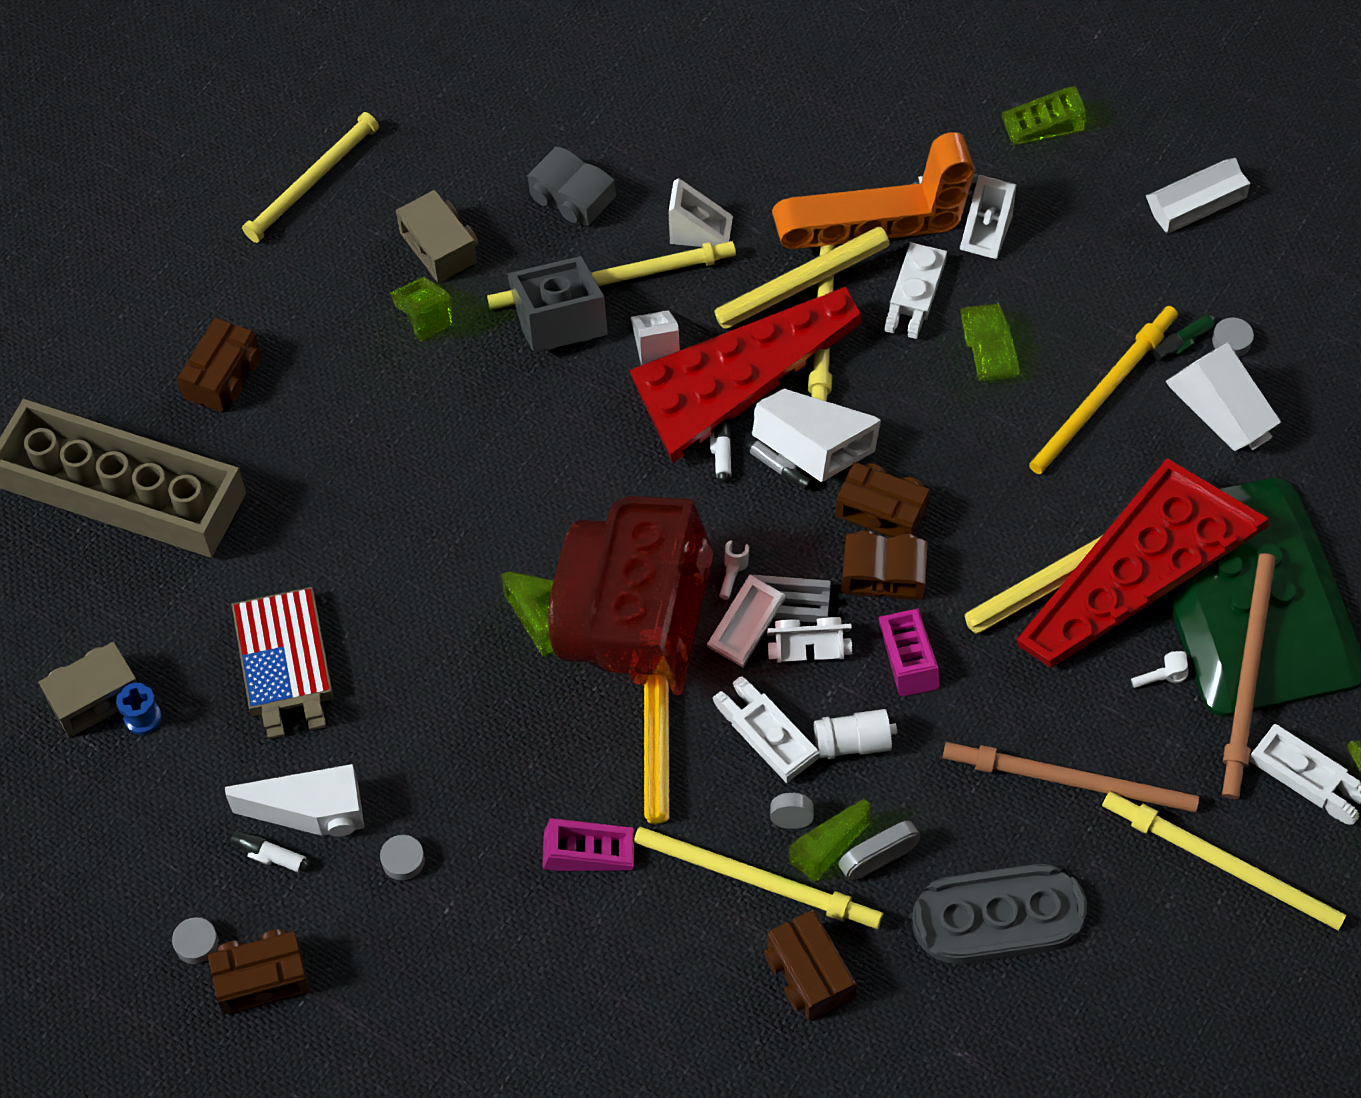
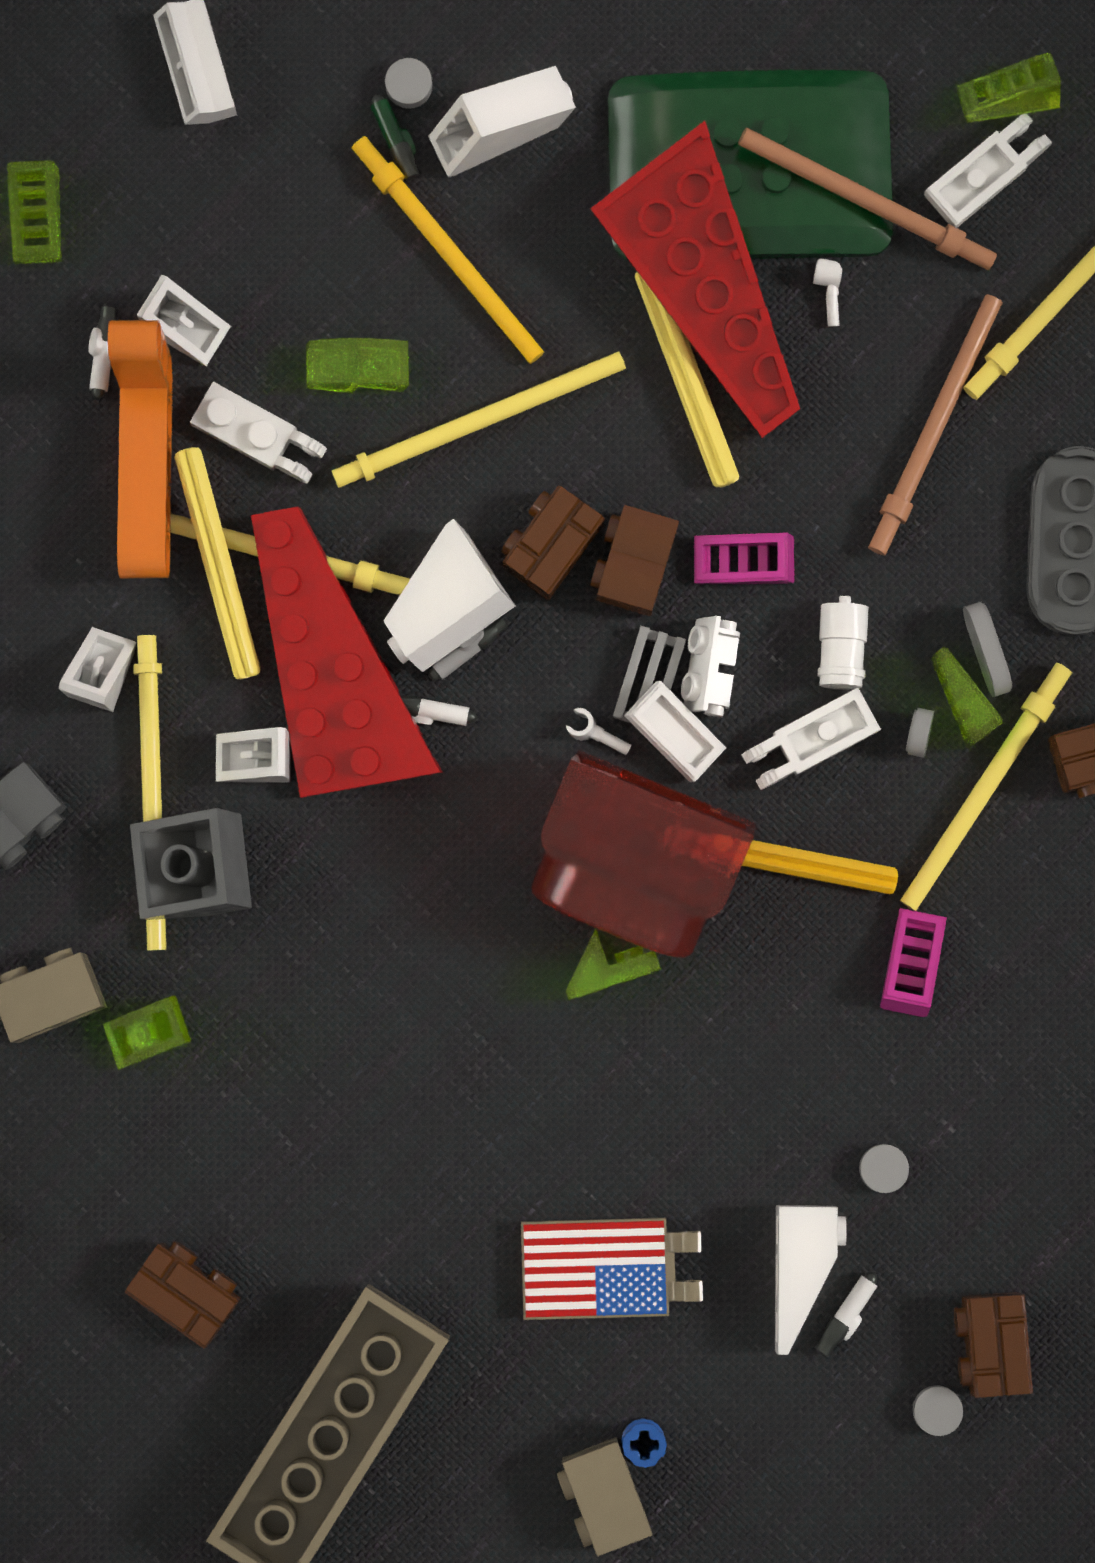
camera: 80 degrees left, 25 degrees up
none -> light yellow bar [332,352,626,488]

